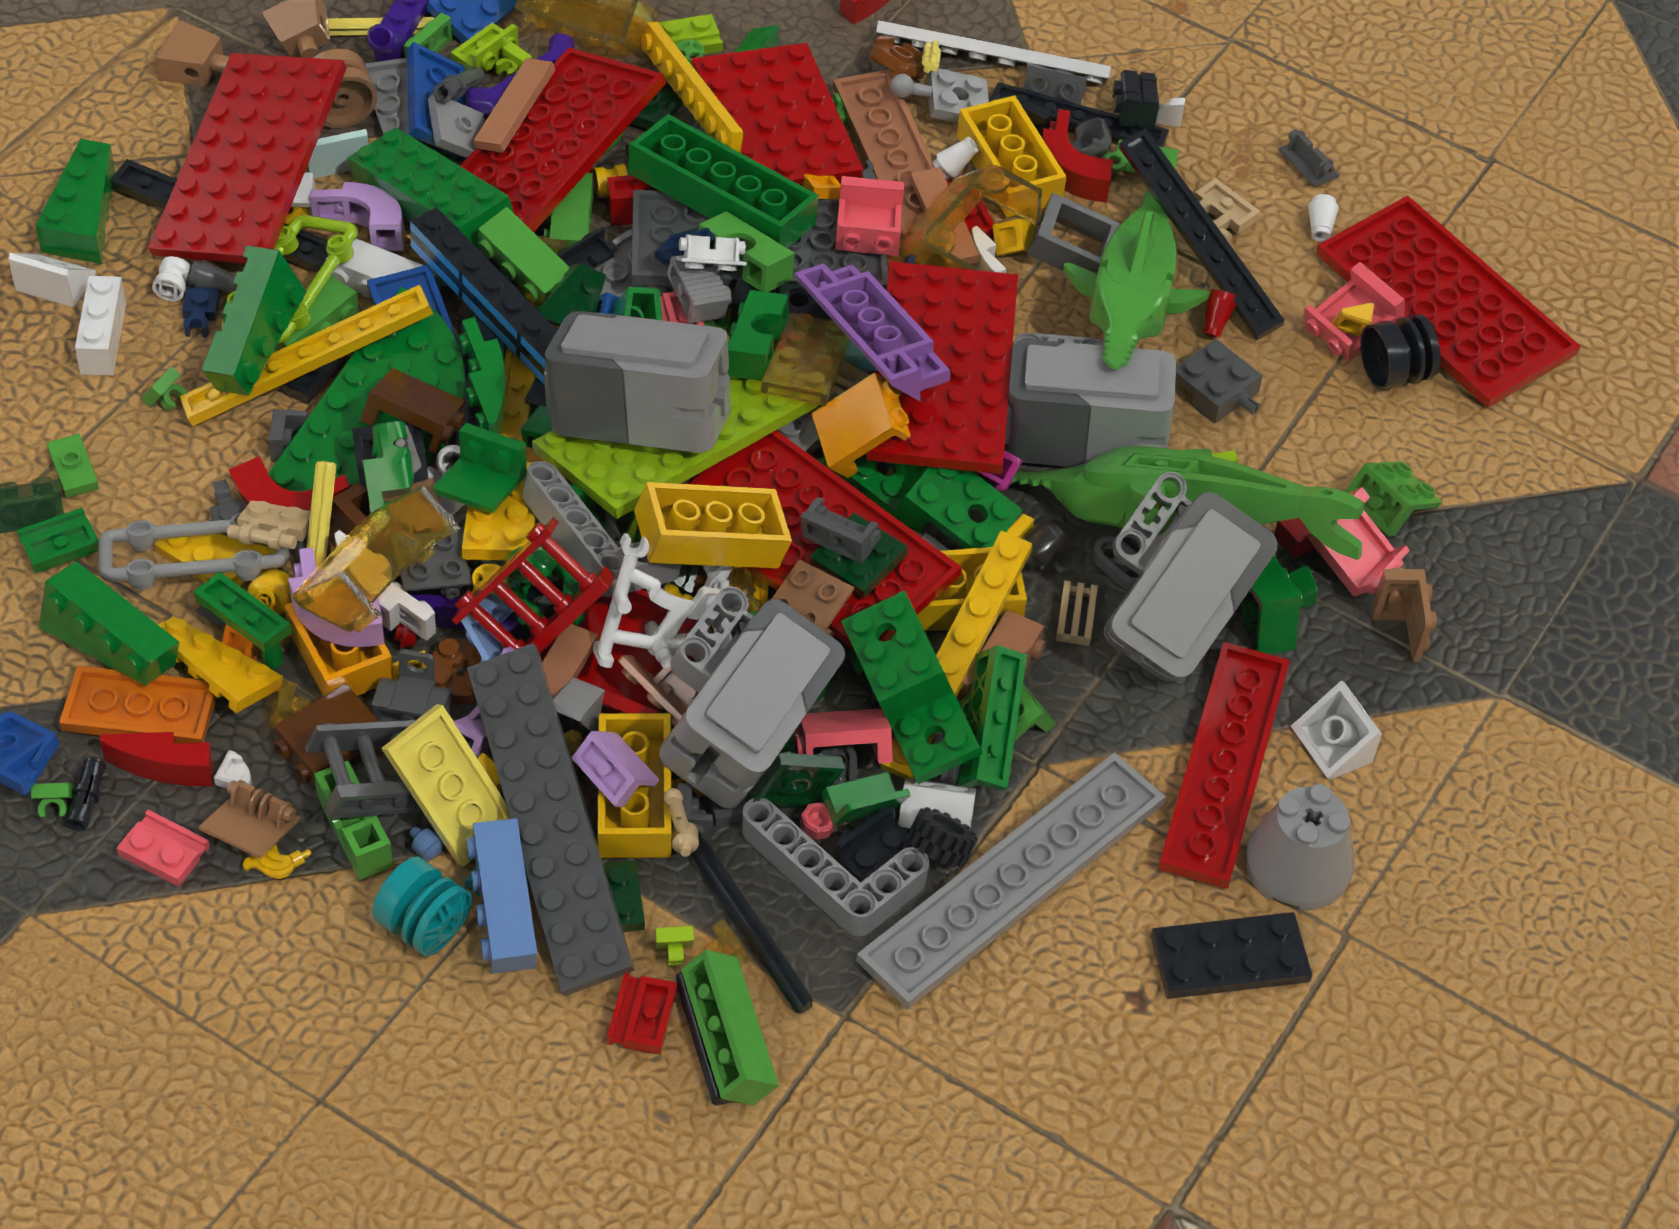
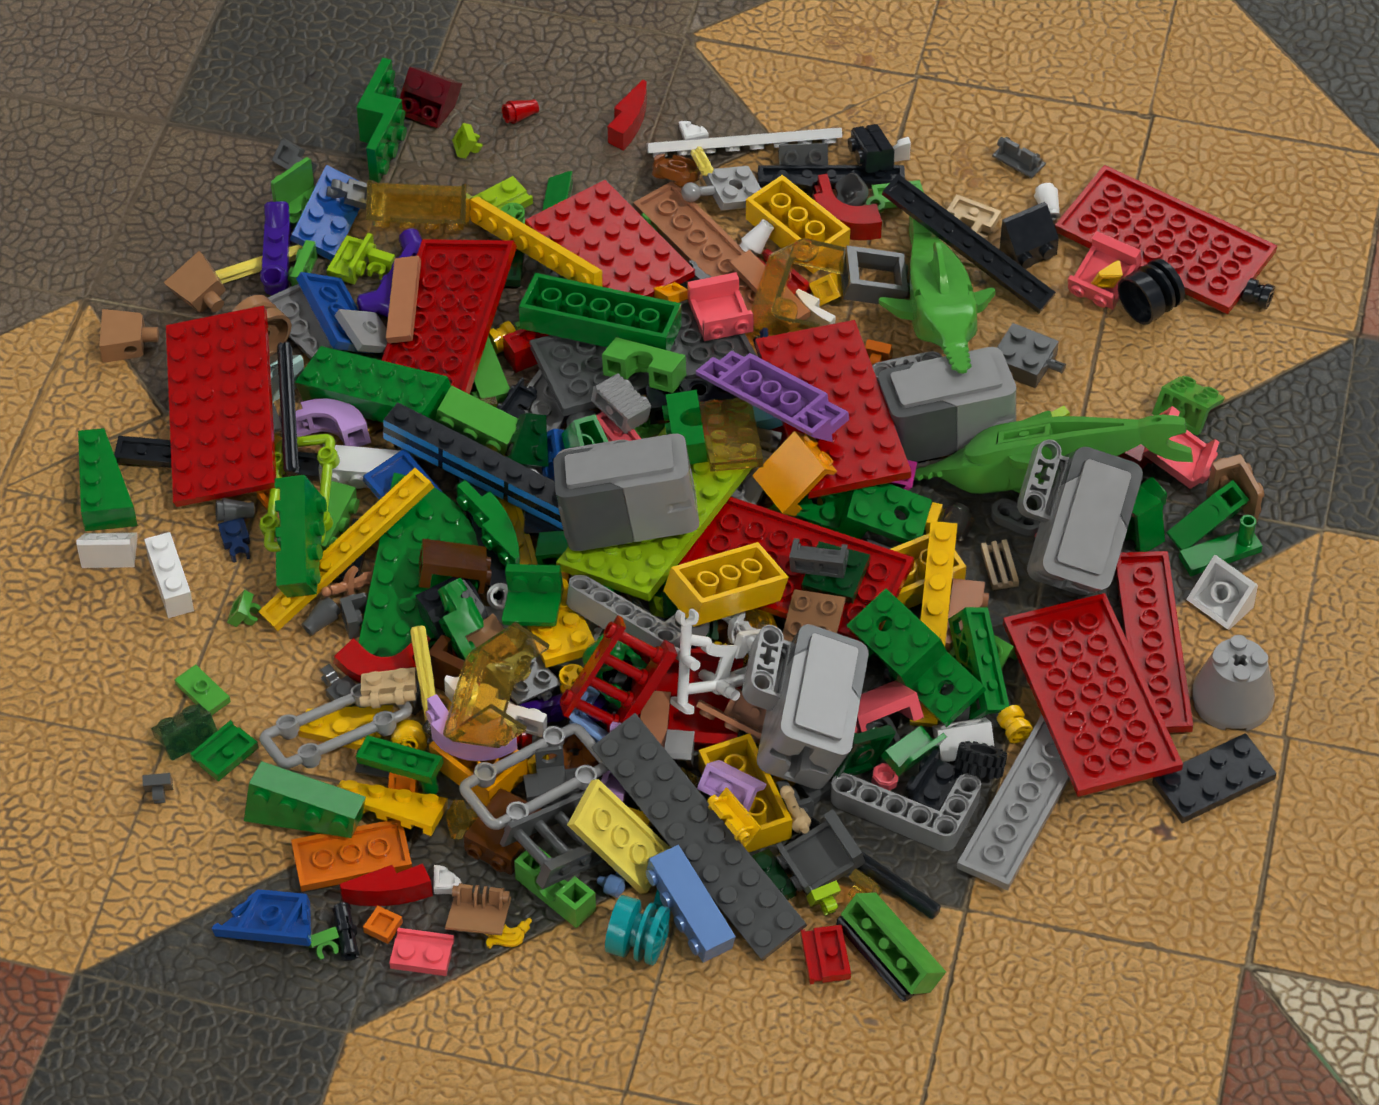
camera: 15 degrees left, 0 degrees up
white wheel [152,256,191,302] -> none
dark grey pin [433,66,485,103] -> none
dark blue plate [656,228,715,263] -> none
white hinge [676,234,746,271] -> none
red cone [1202,289,1236,338] -> none
none -> black axle [277,342,299,476]
none -> dark grey cone [301,597,341,636]
none -> nougat piece [321,566,373,598]
none -> orange plate [363,905,403,944]
none -> light grey bar [459,723,609,830]
none -> white tile [679,121,709,140]
none -> yellow hinge [707,788,762,848]
none -> dark grey panel [775,809,865,896]
none -> orange tile [865,339,893,366]
none -> yellow wheel [997,705,1033,743]
none -> black slope [999,202,1059,269]
none -> red plate [1003,593,1183,797]
none -> green slope [1166,480,1249,550]
none -> green piece [1179,515,1263,577]
none -> black wheel [1242,278,1275,309]

